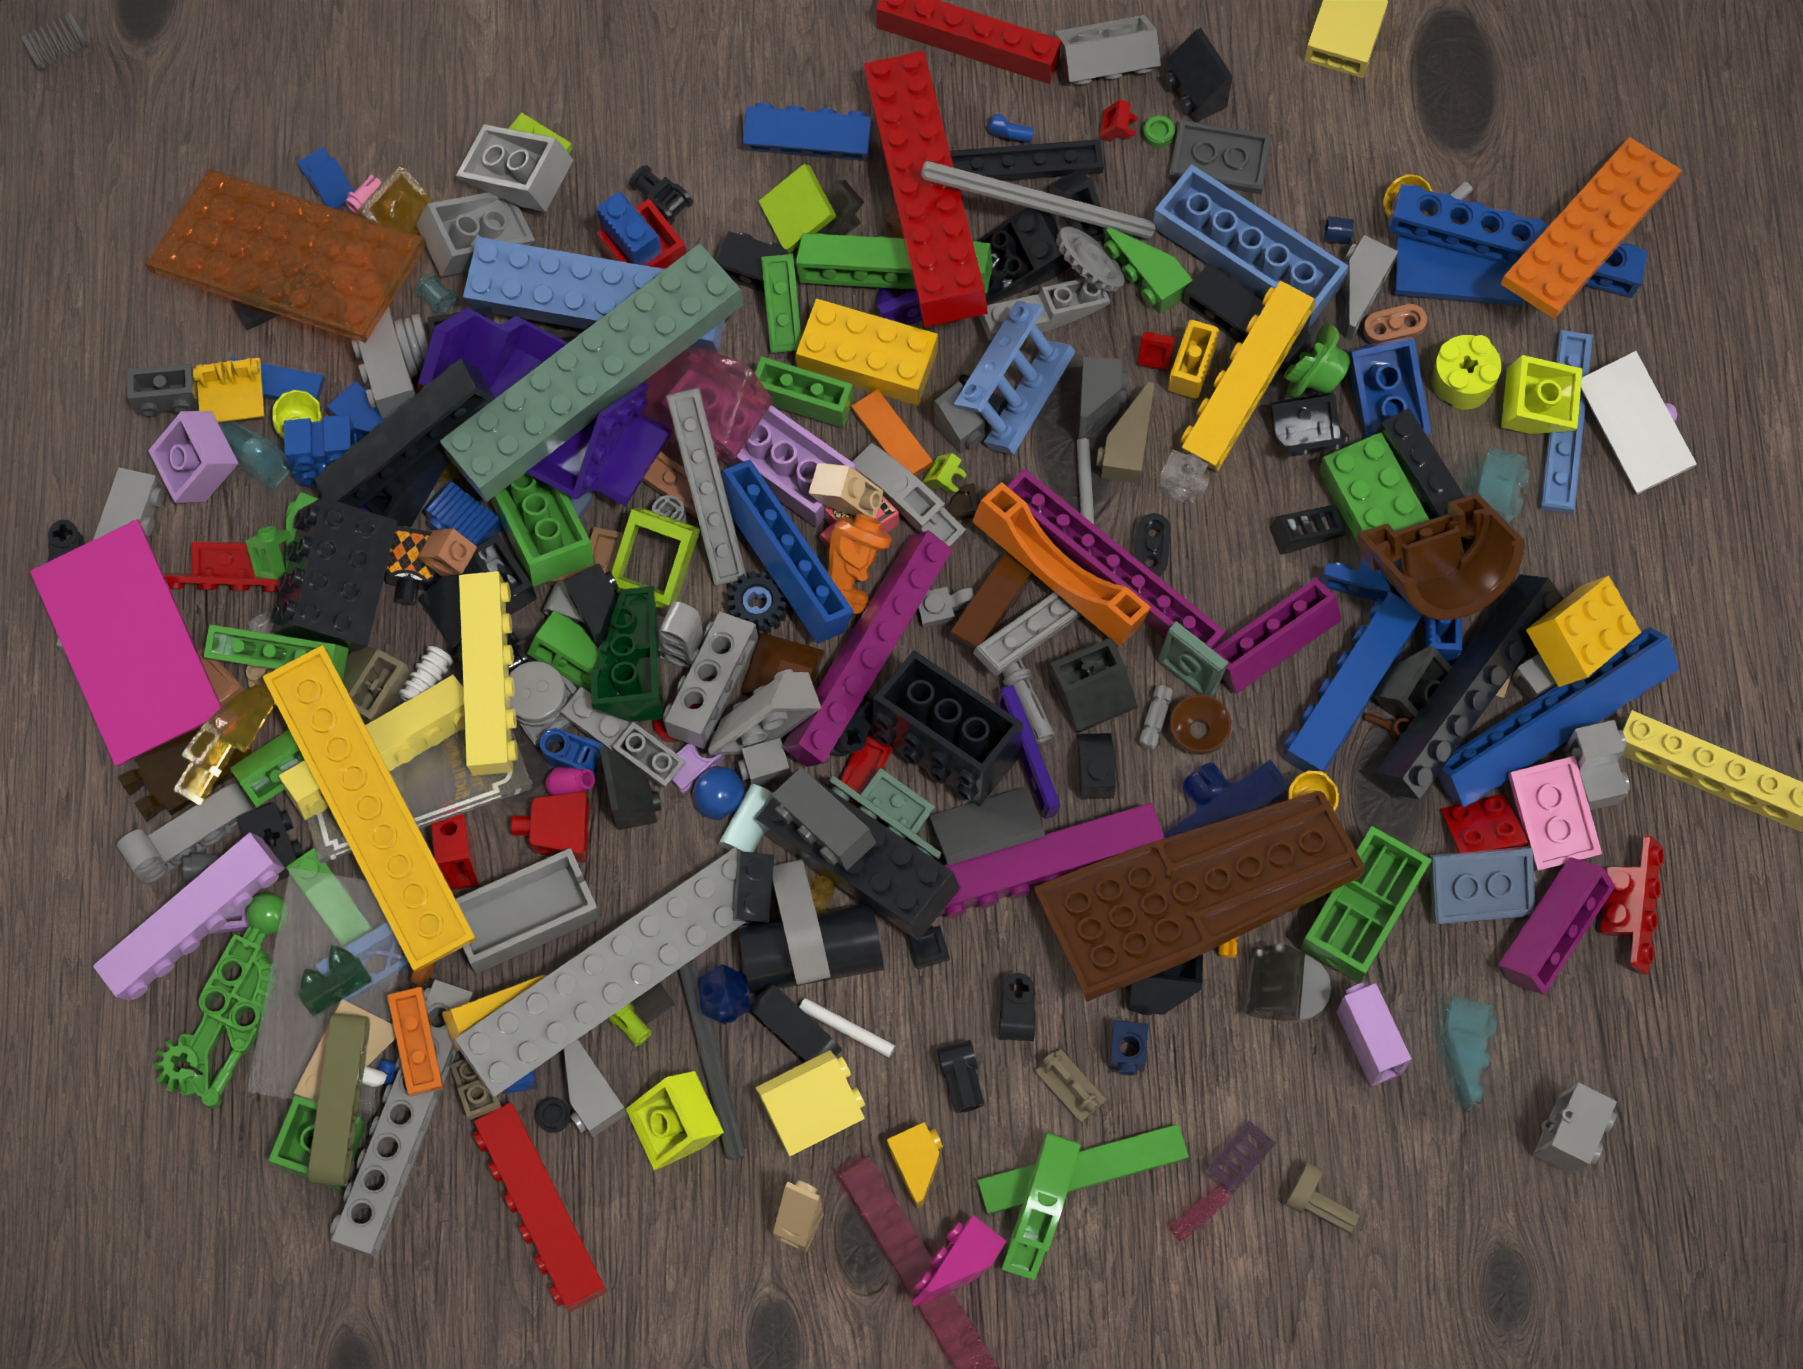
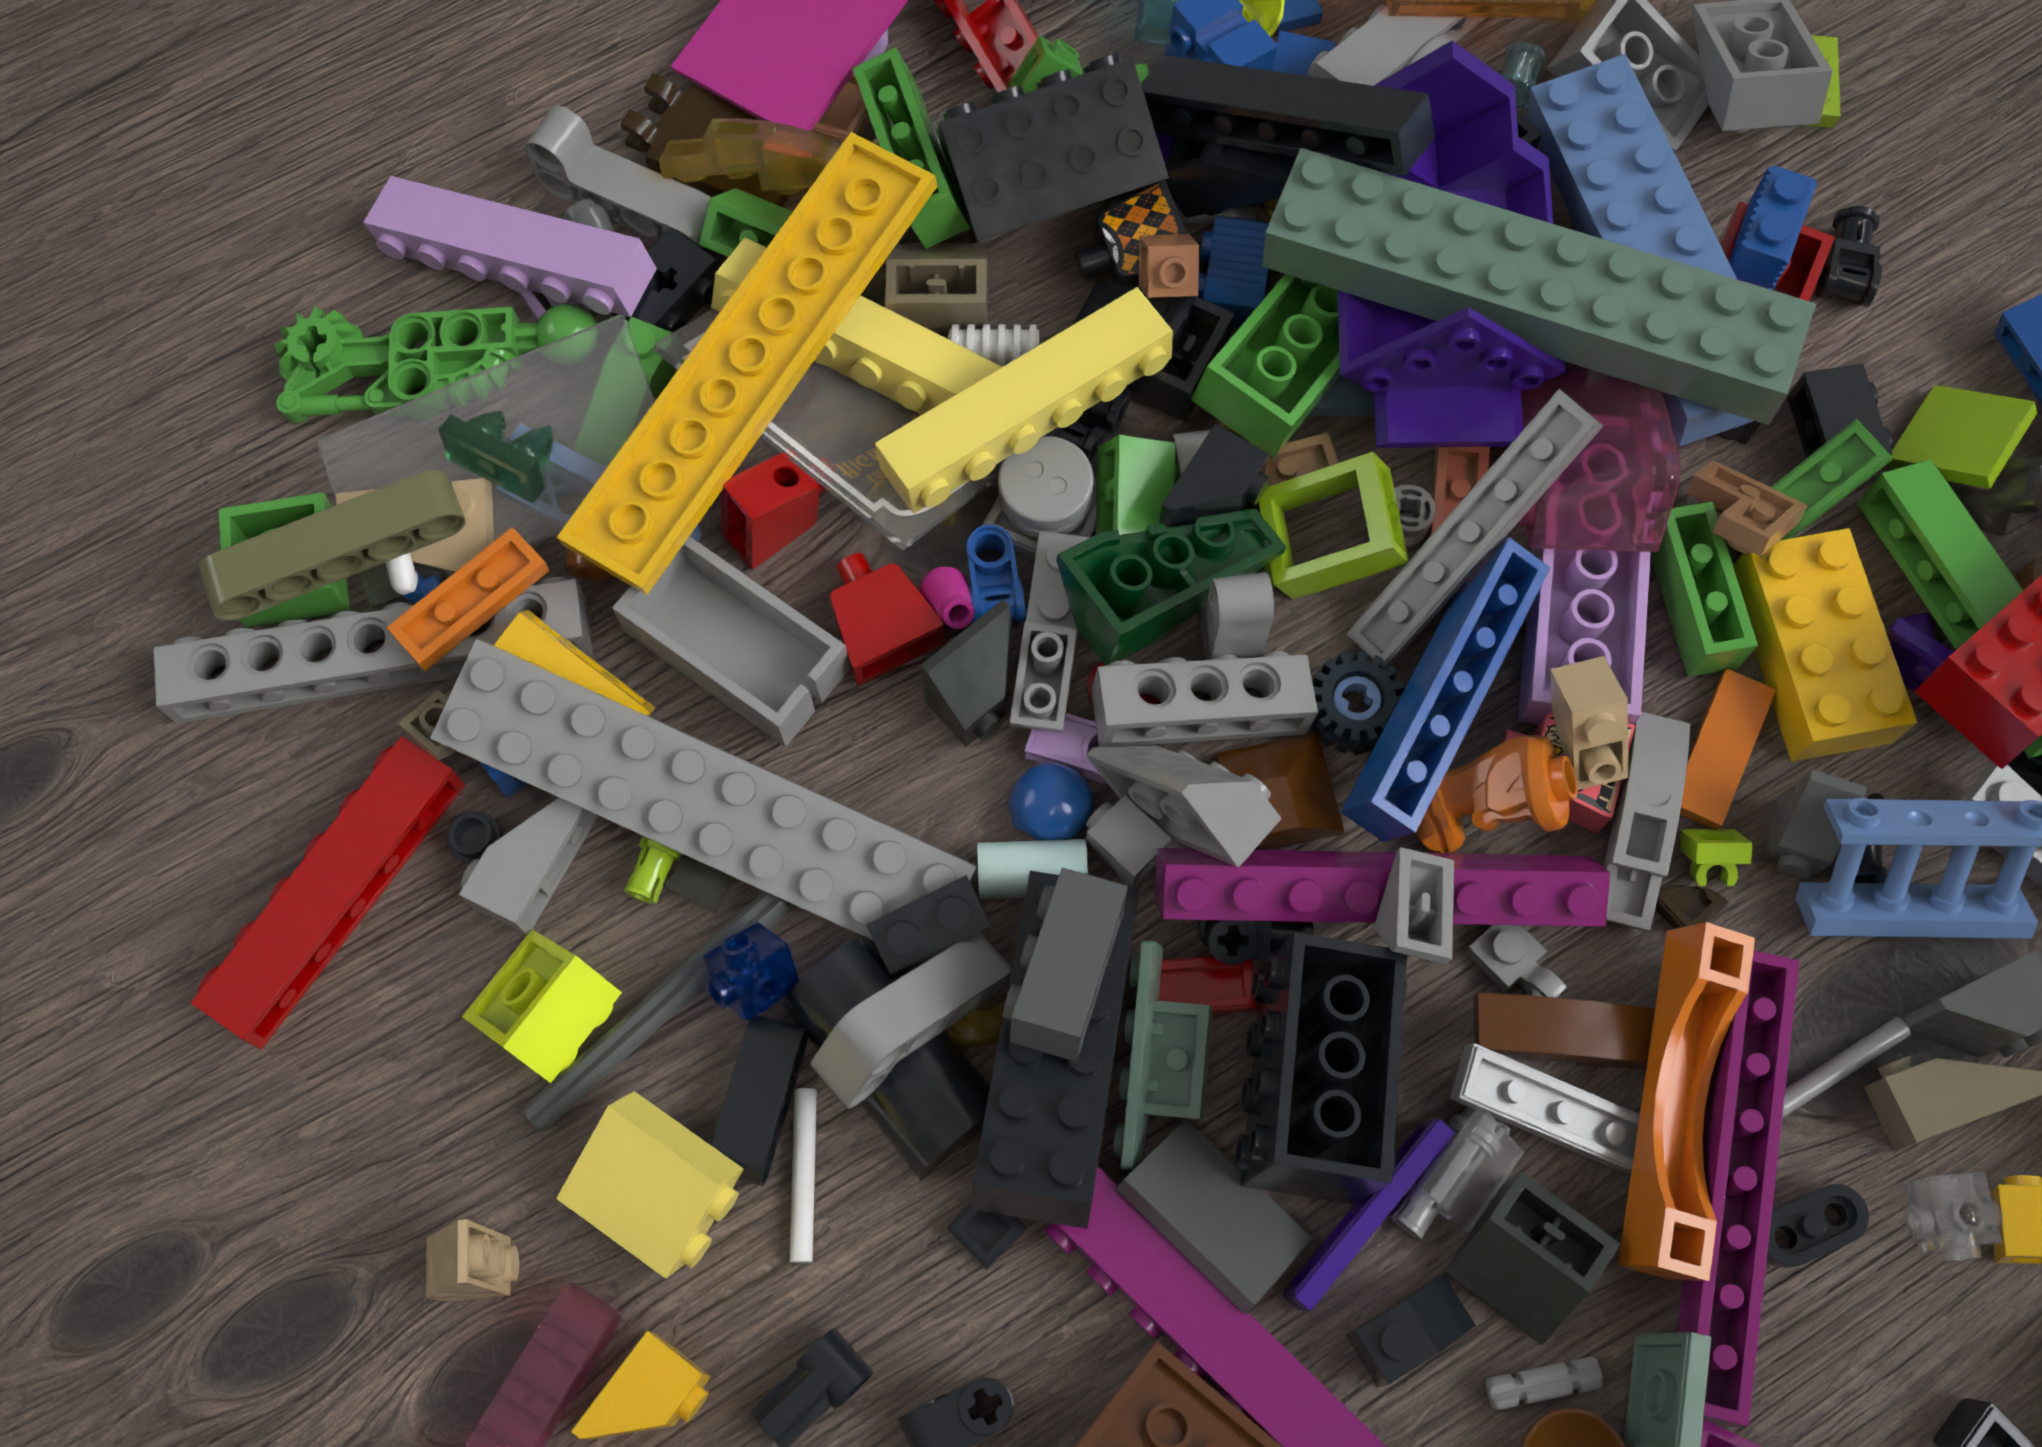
camera: 60 degrees right, 0 degrees up
none -> light grey slope [1374,847,1454,964]
none -> clear piece [1421,1106,1524,1233]
none -> medium nougat plate [1686,460,1808,556]

